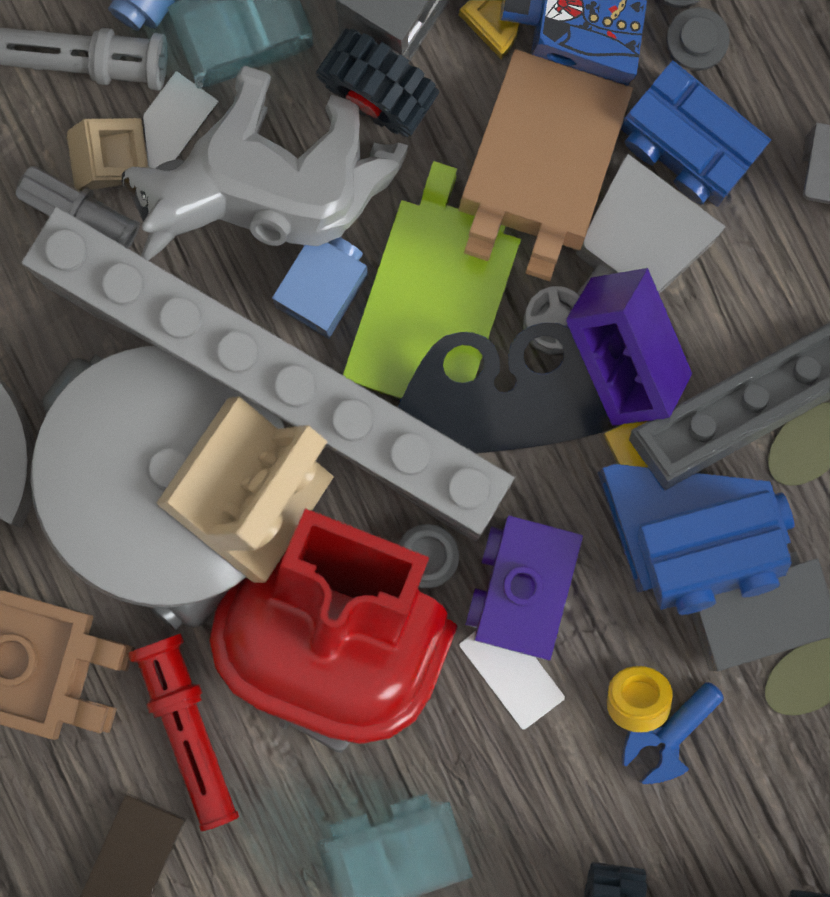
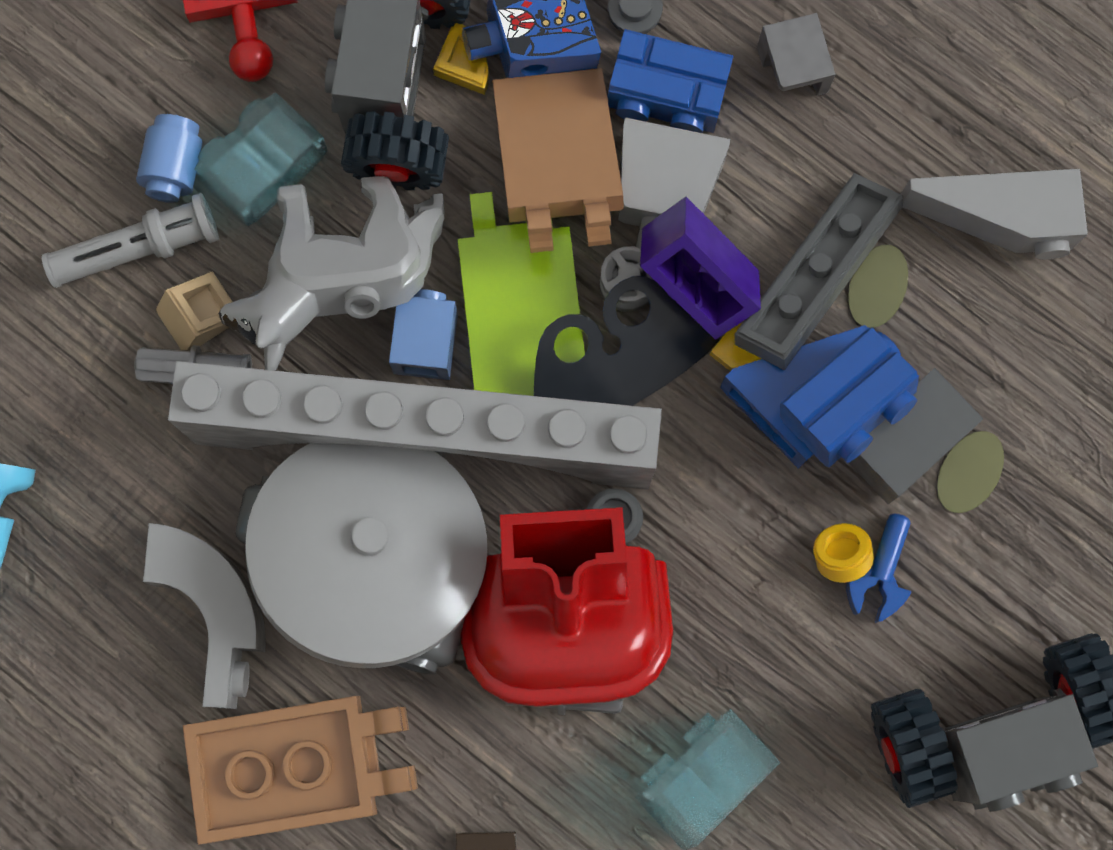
camera: 25 degrees left, 5 degrees down
red pin [127,633,239,832] -> none
white sticker [143,71,219,169] -> none
tan bracket [156,396,334,582] -> none
white sticker [459,631,565,729] -> none
dark purple brick [465,515,583,661] -> none

